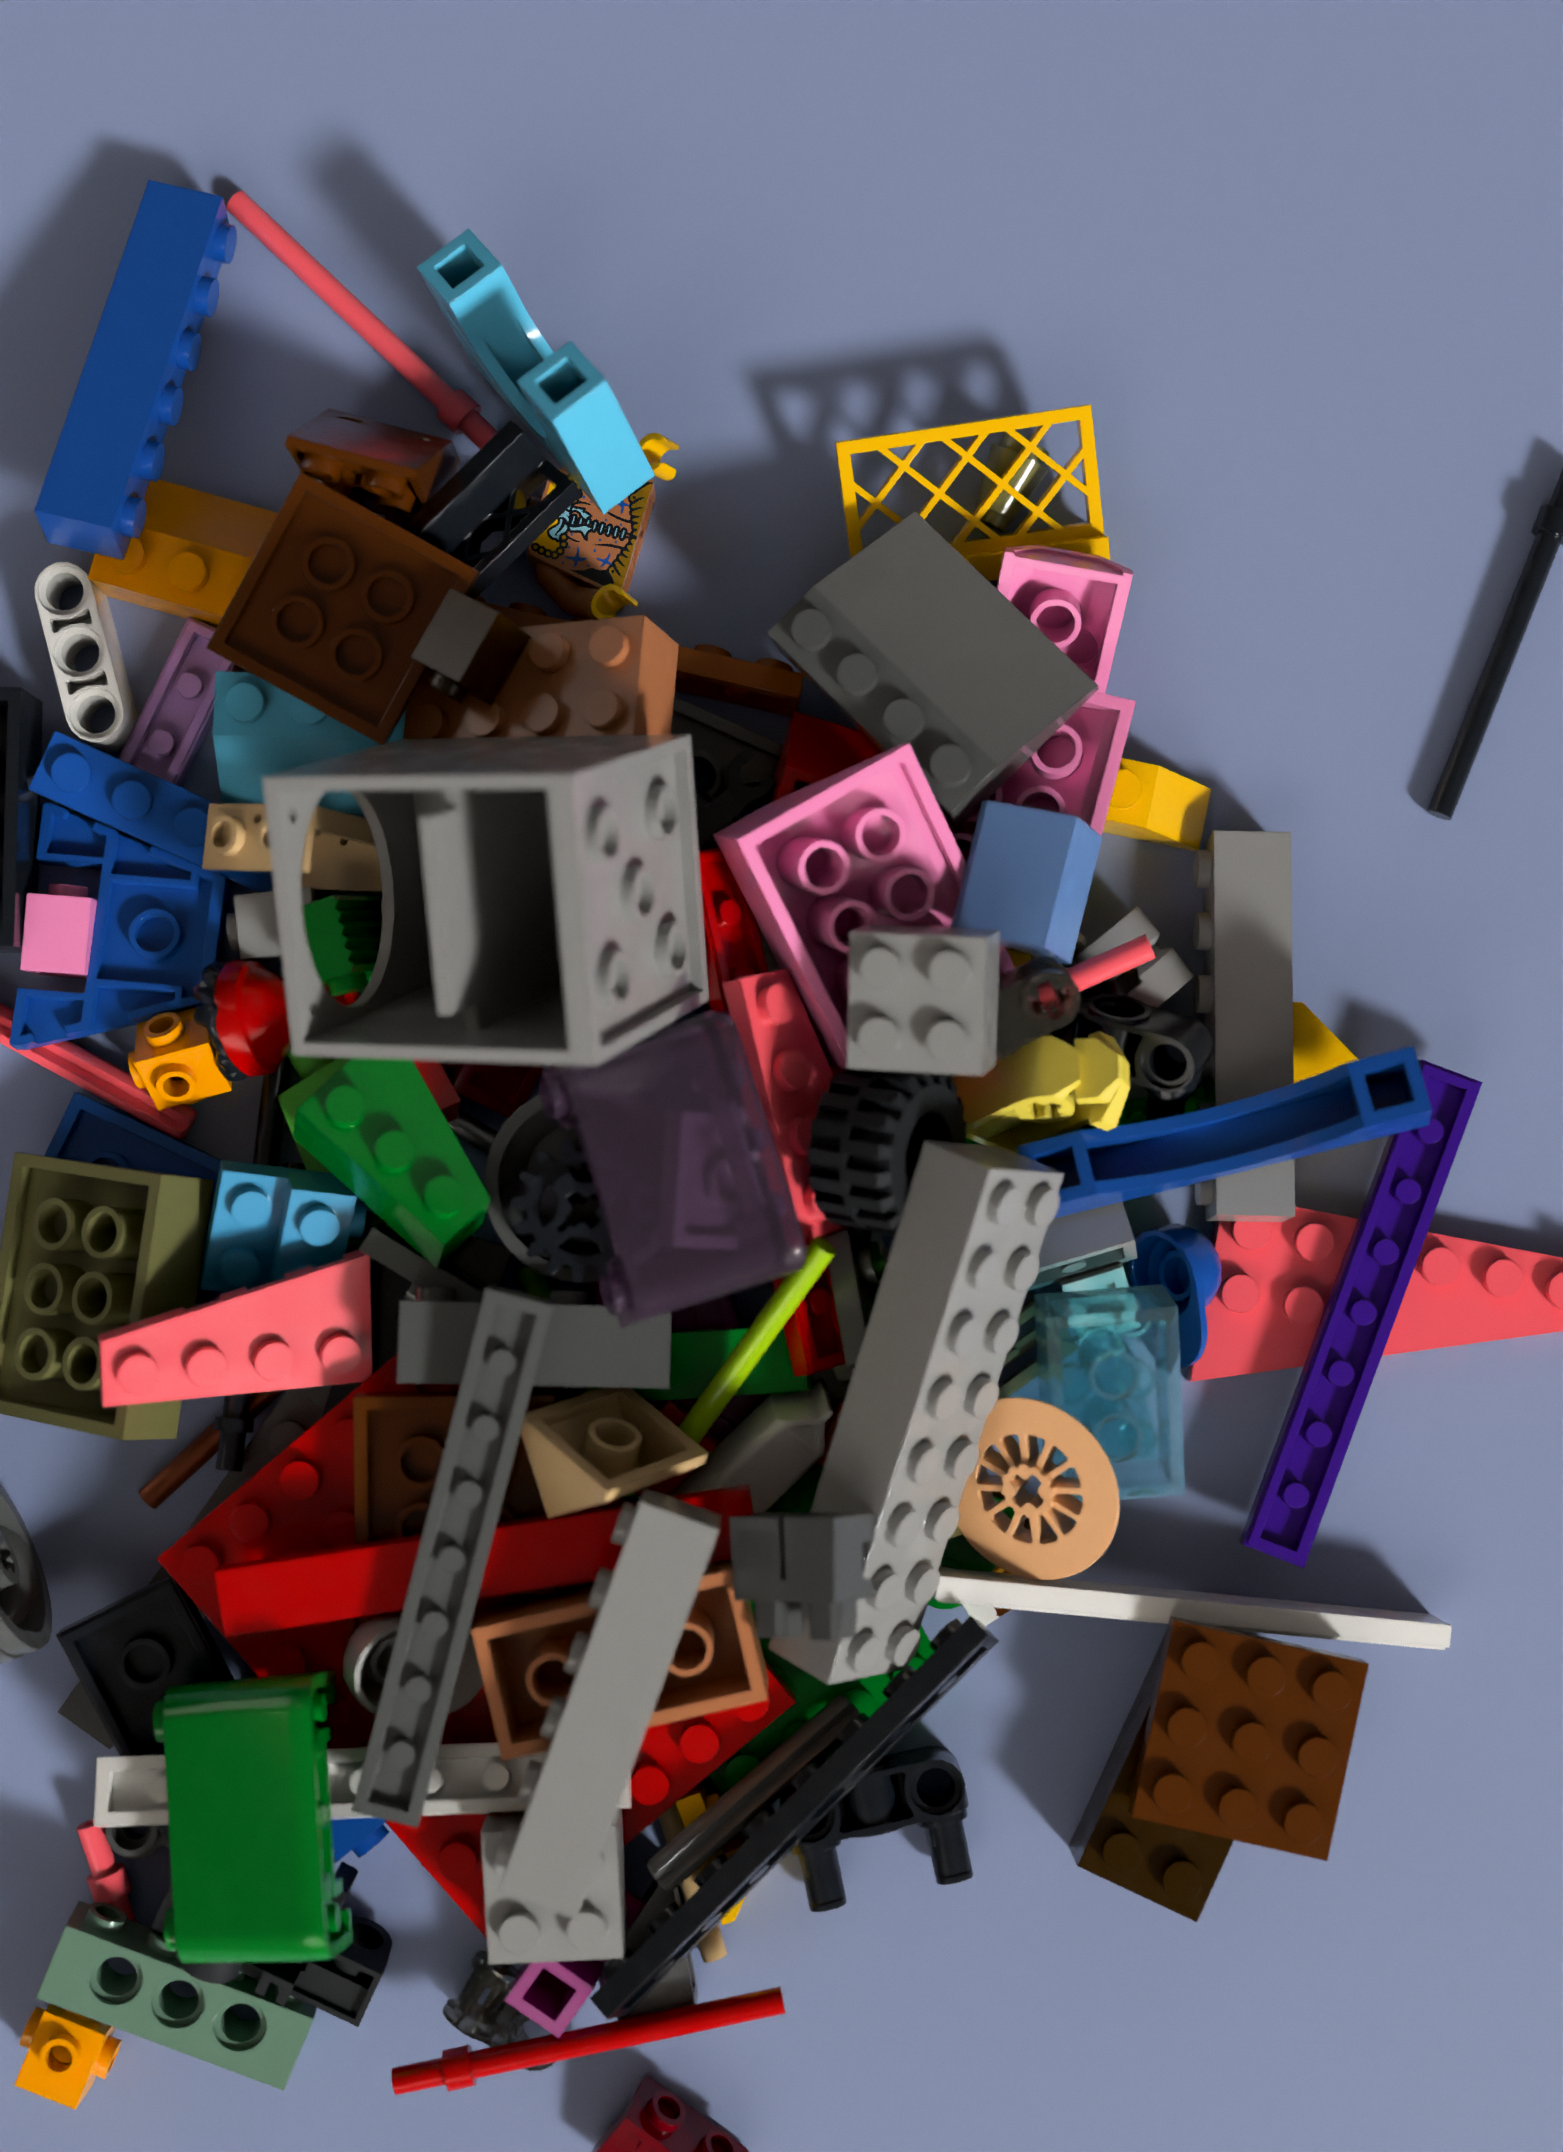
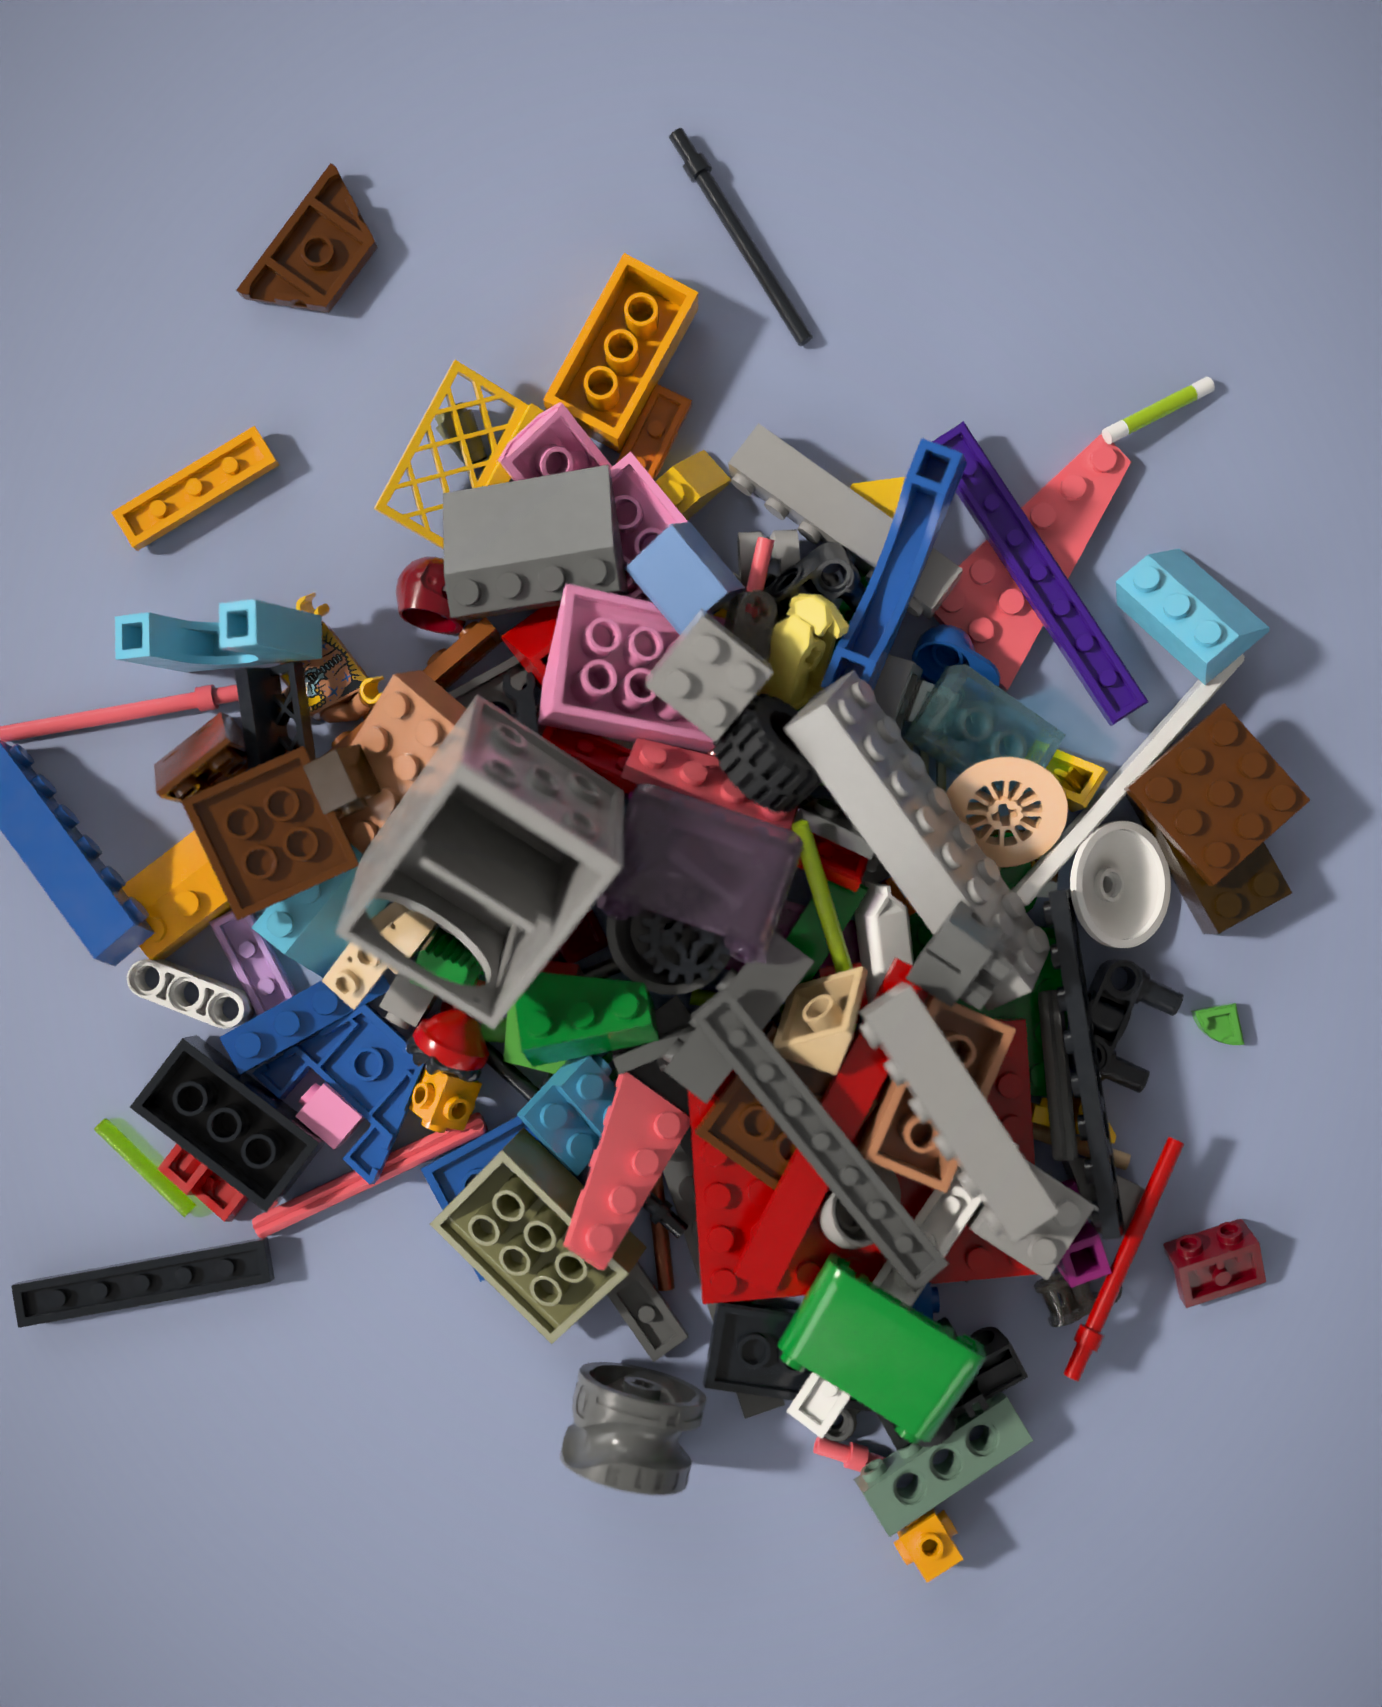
camera: 55 degrees left, 0 degrees up
none -> light orange plate [111,426,279,551]
none -> reddish brown wing [236,163,378,313]
none -> dark red helmet [396,556,466,634]
none -> light orange brick [543,253,698,453]
none -> dark grey plate [607,1261,688,1362]
none -> orange tile [616,384,692,481]
none -> yellow slope [1029,743,1108,812]
none -> white dish [1070,821,1171,948]
none -> medium azure slope [1116,548,1270,685]
none -> bright green tile [1191,1003,1244,1045]

